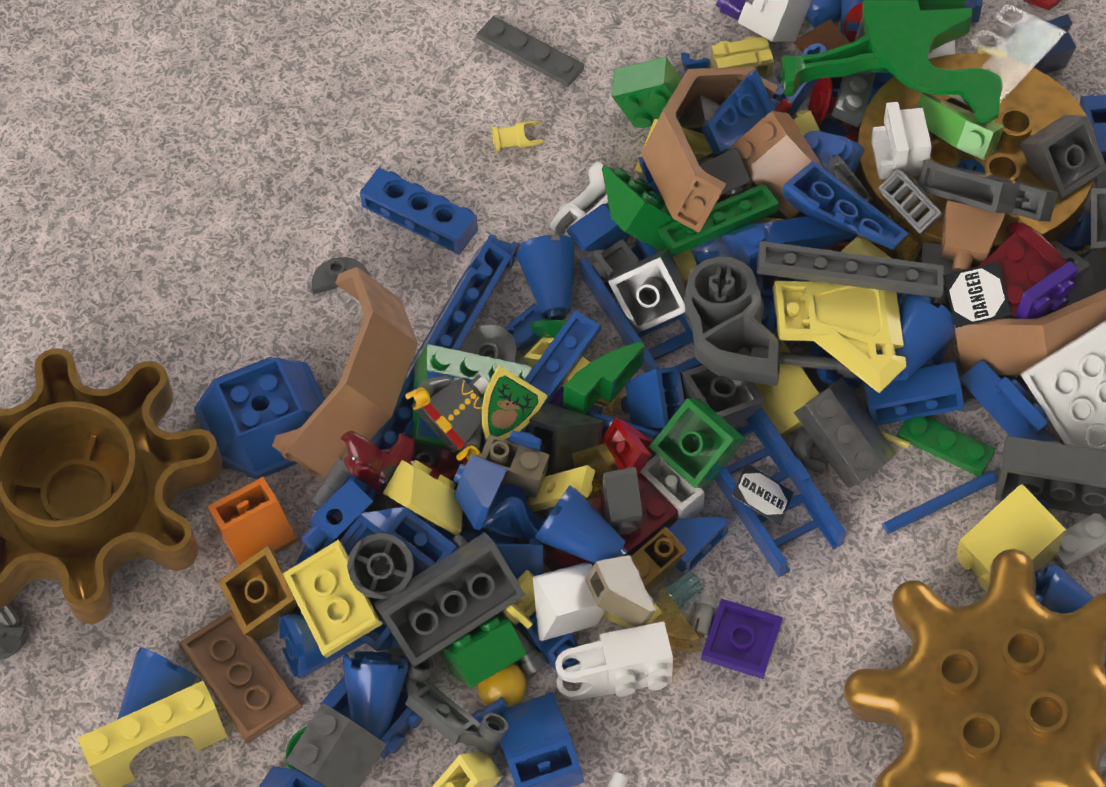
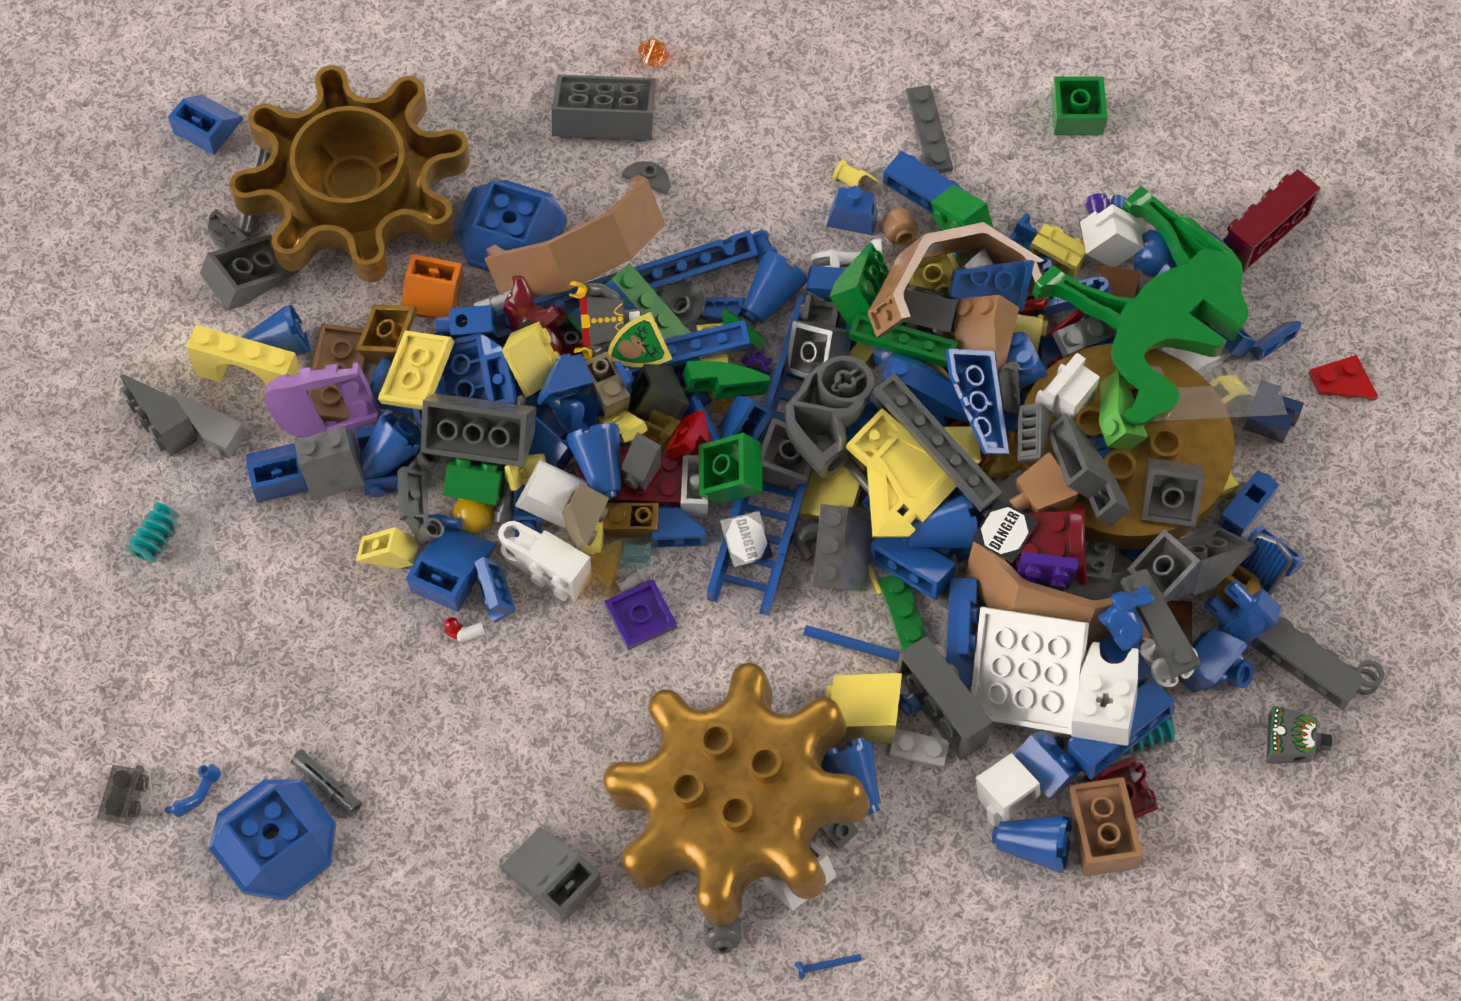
camera: 40 degrees right, 5 degrees up
dark grey cylinder [347,533,414,599] -> none
blue brick [360,167,478,255] -> none
none -> dark grey slope [200,235,298,310]
none -> medium lavender slope [265,362,380,438]
none -> blue bracket [475,557,516,622]
none -> dark grey slope [552,74,656,142]
none -> clear orange gear [637,37,669,67]
none -> dark purple gear [741,349,773,375]
none -> blue torso [826,186,878,236]
none -> medium nougat head [881,208,918,246]
none -> blue brick [883,150,963,214]

